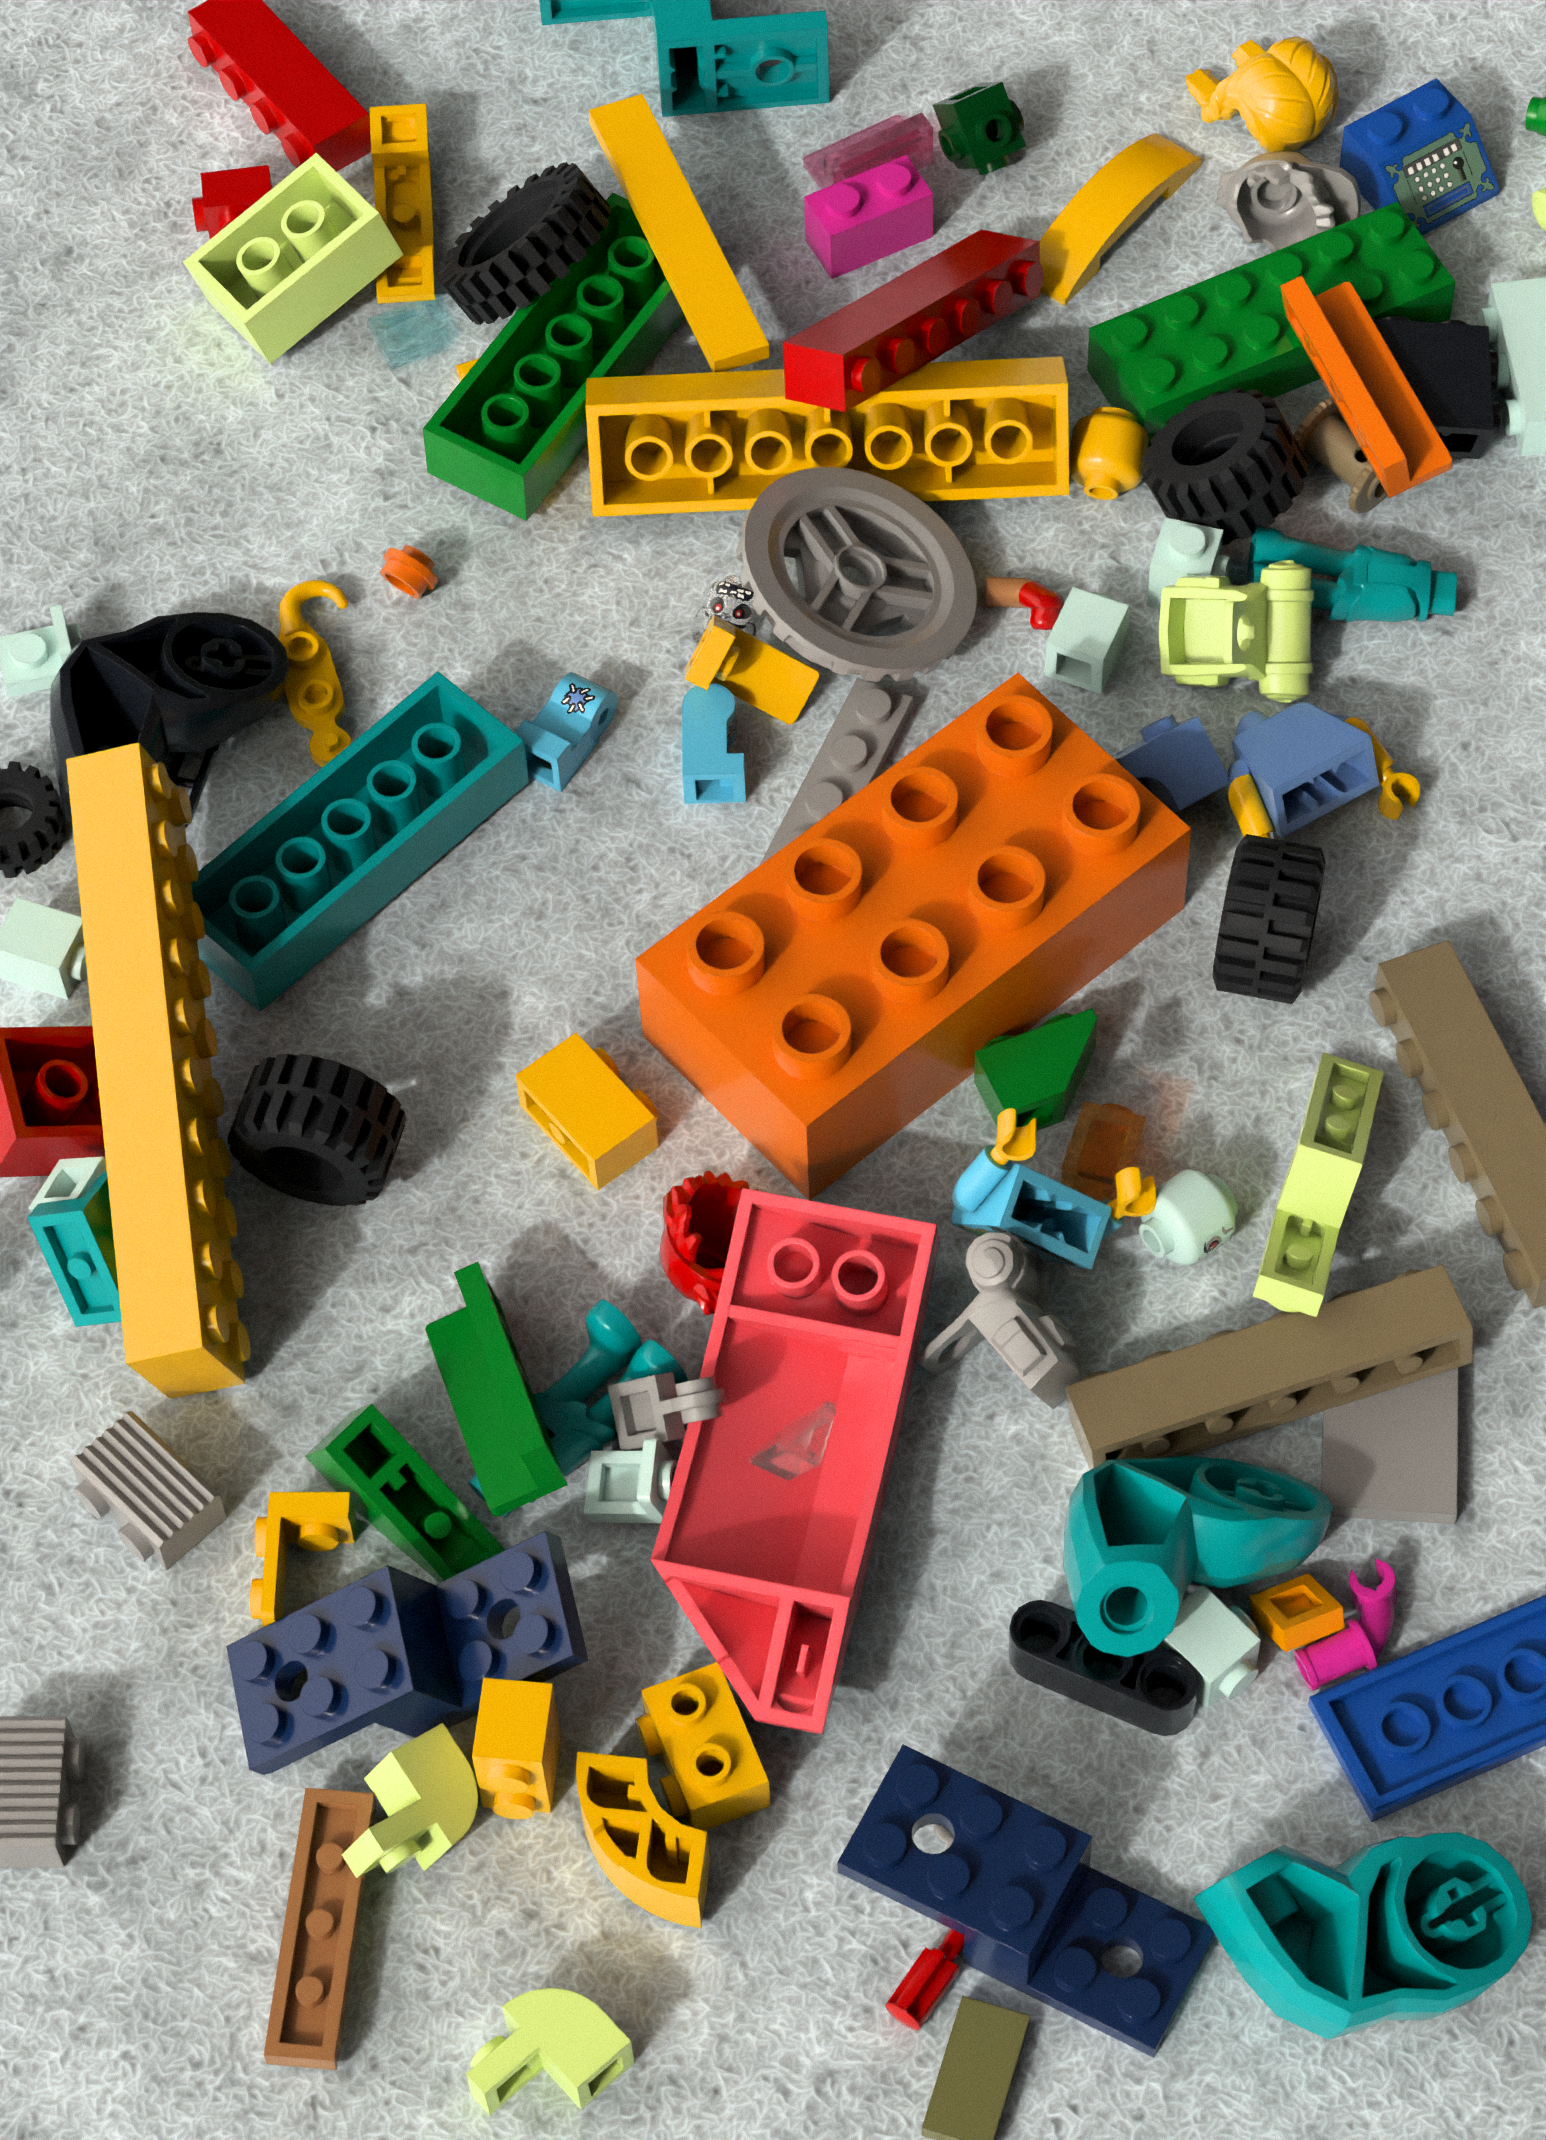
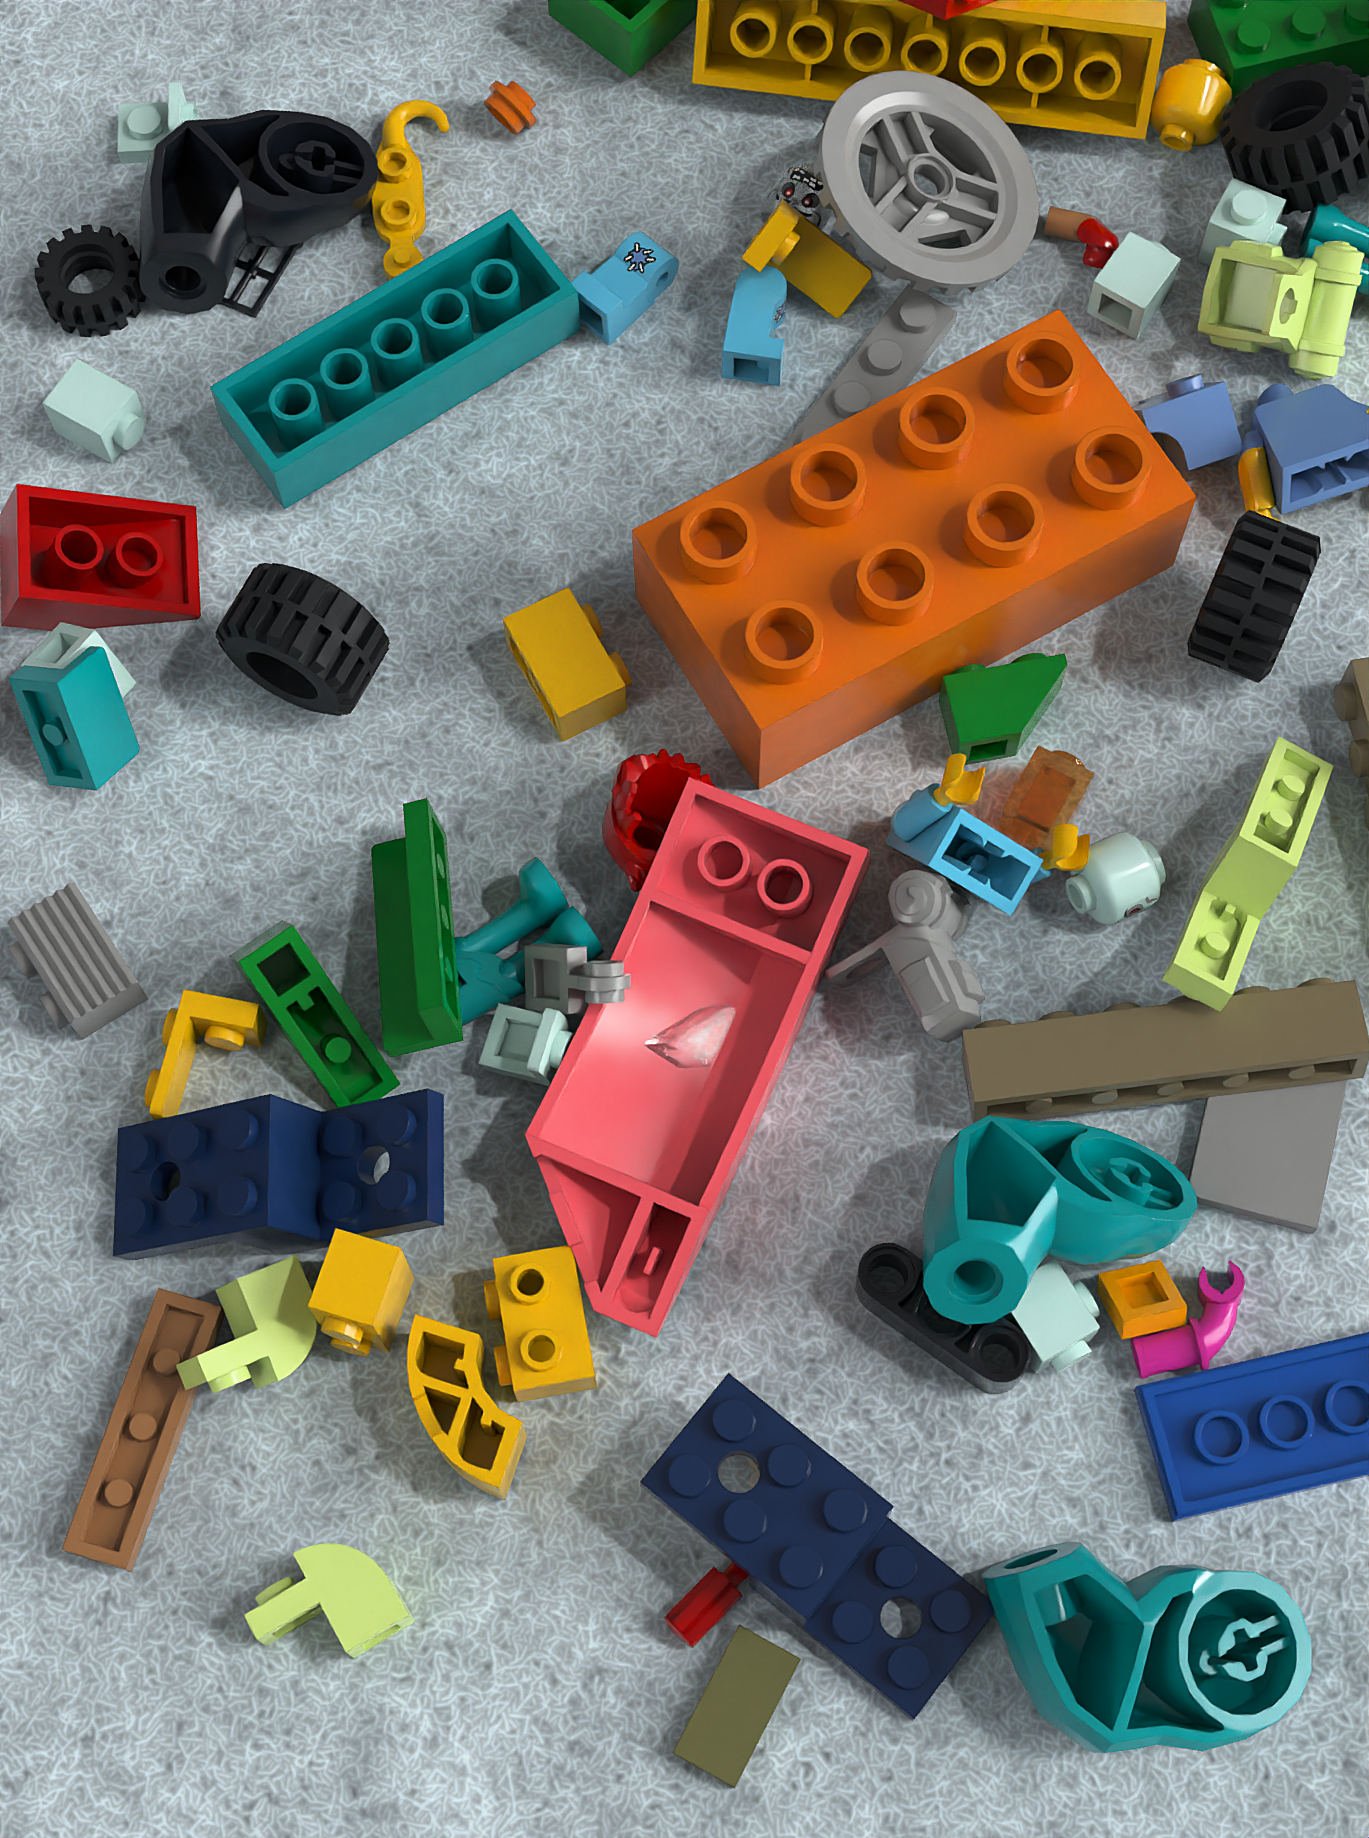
camera: 10 degrees right, 10 degrees up
yellow brick [66,742,251,1398] -> none

